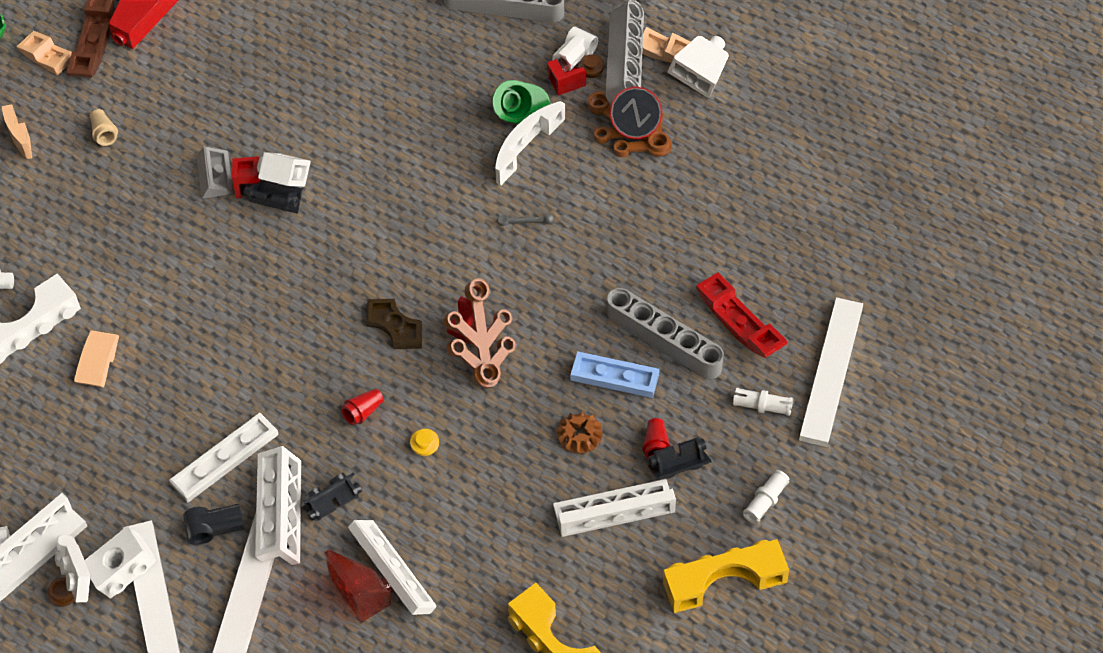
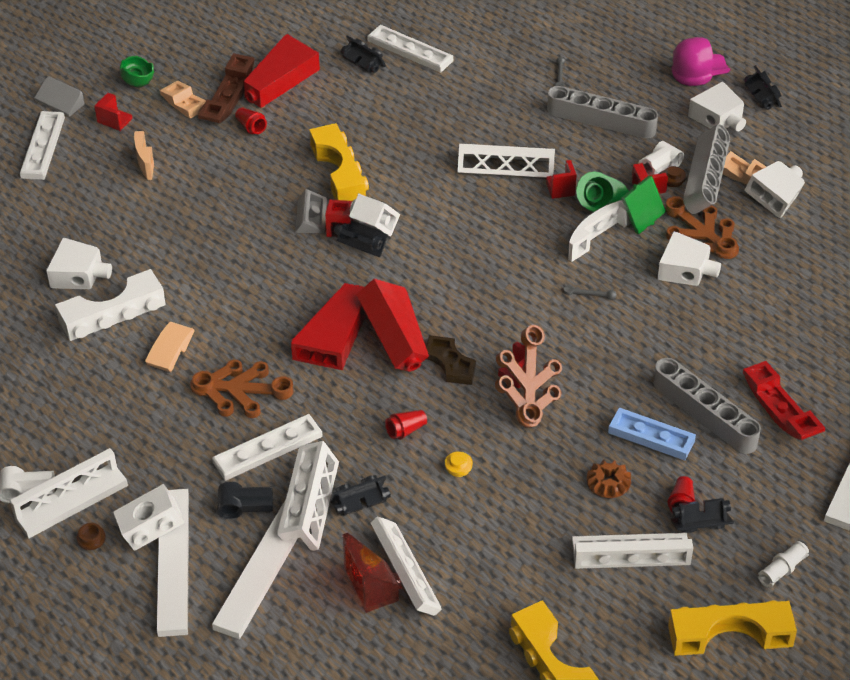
camera: 10 degrees right, 10 degrees down
white hinge [55,535,90,603] -> none
tan cone [90,109,118,146] -> none
black tile [609,87,662,139] -> none
white pin [733,388,793,416] -> none
none -> dark orange plant [190,360,294,418]
none -> red cone [235,107,267,134]
none -> red slope [291,283,366,370]
none -> yellow arch [309,123,369,201]
none -> red slope [356,279,429,372]
none -> white fence [458,144,555,178]
none -> red panel [546,160,577,199]
none -> green piece [621,175,666,234]
none -> white torso [658,232,721,286]

